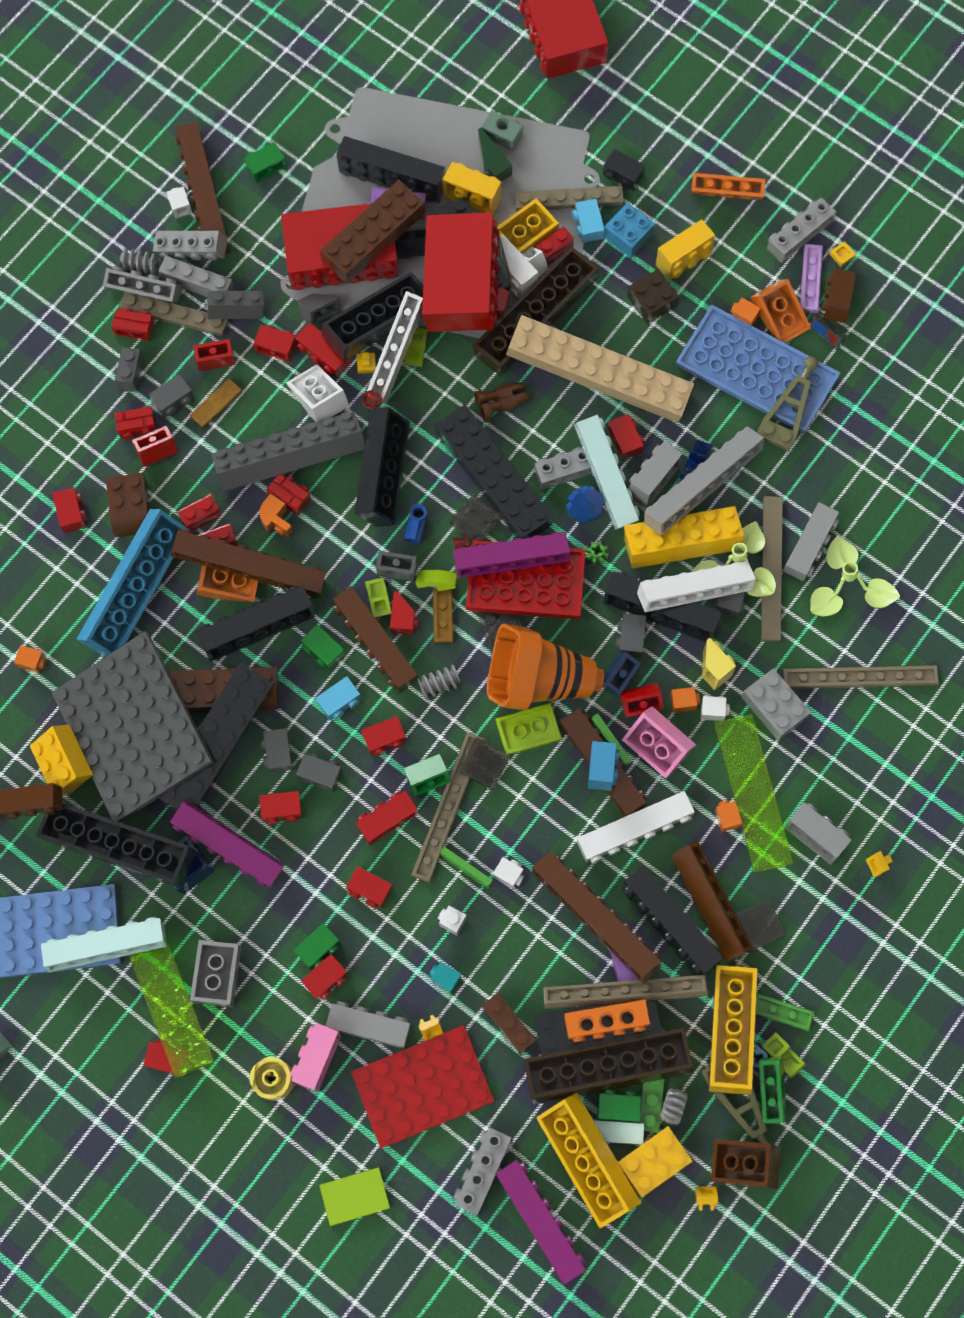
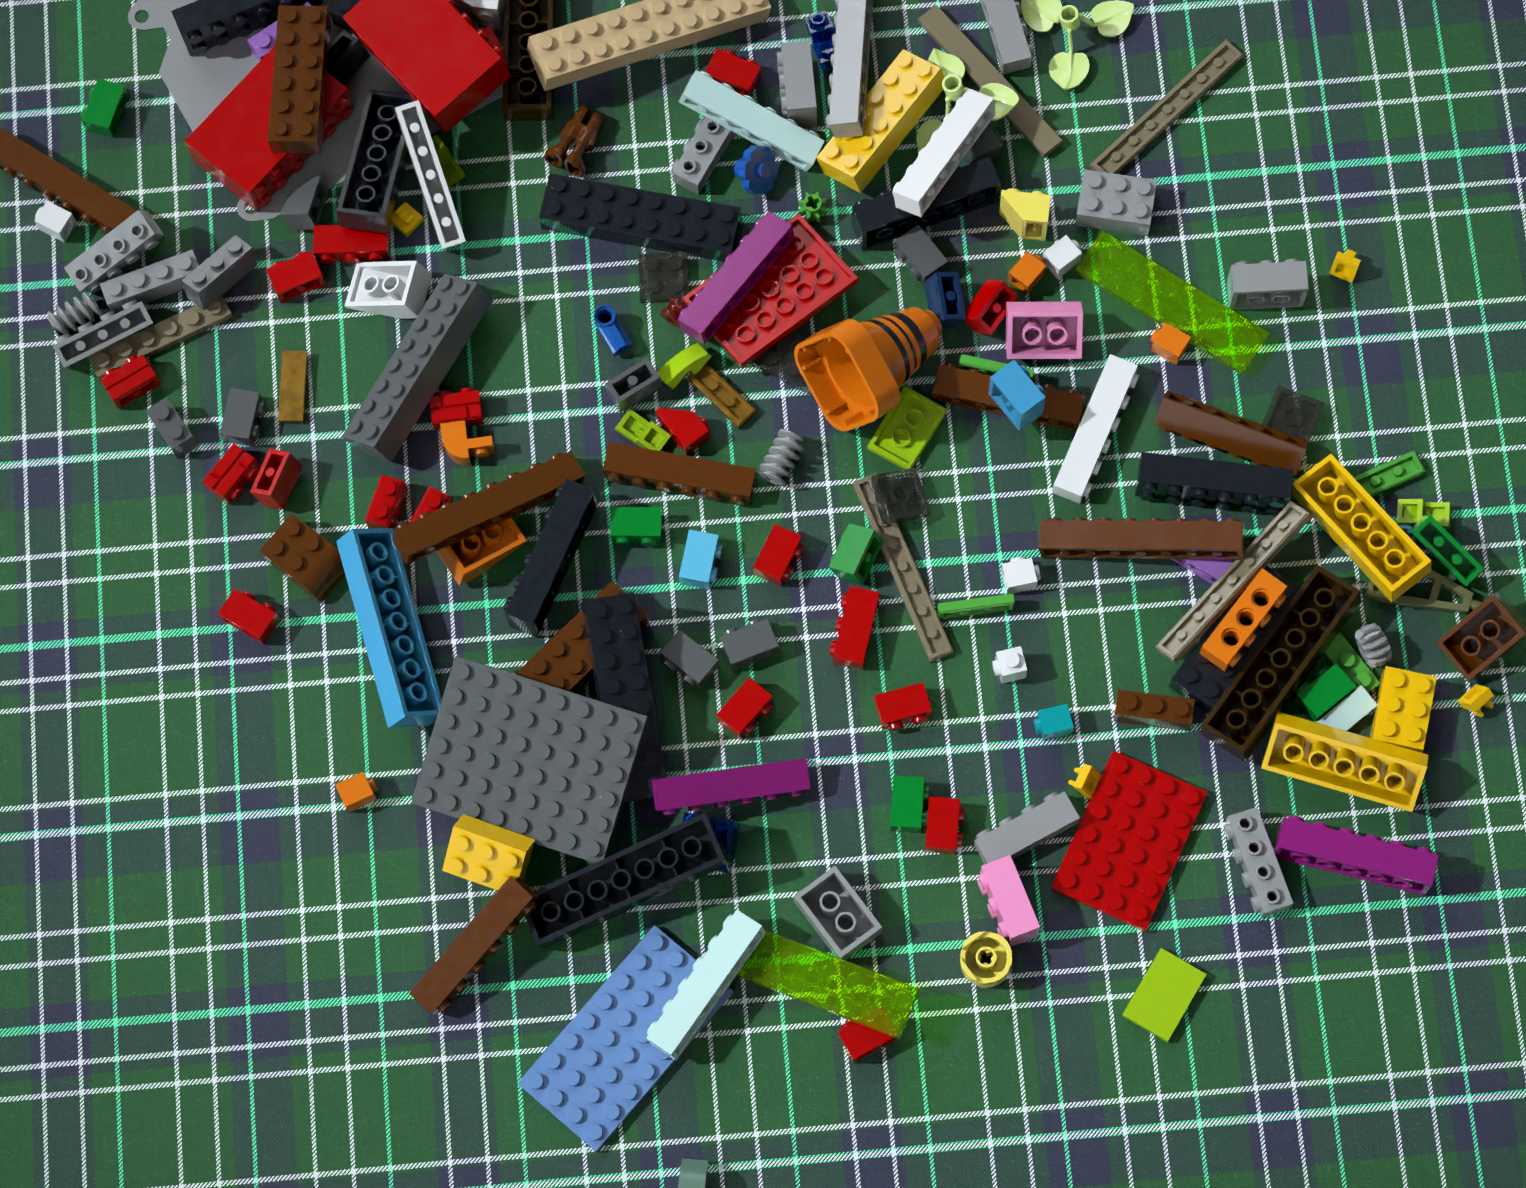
camera: 40 degrees left, 0 degrees up
red brick [193,339,235,371] -> none
black brick [355,407,410,527] -> none
clear red wheel [362,390,383,409] -> none

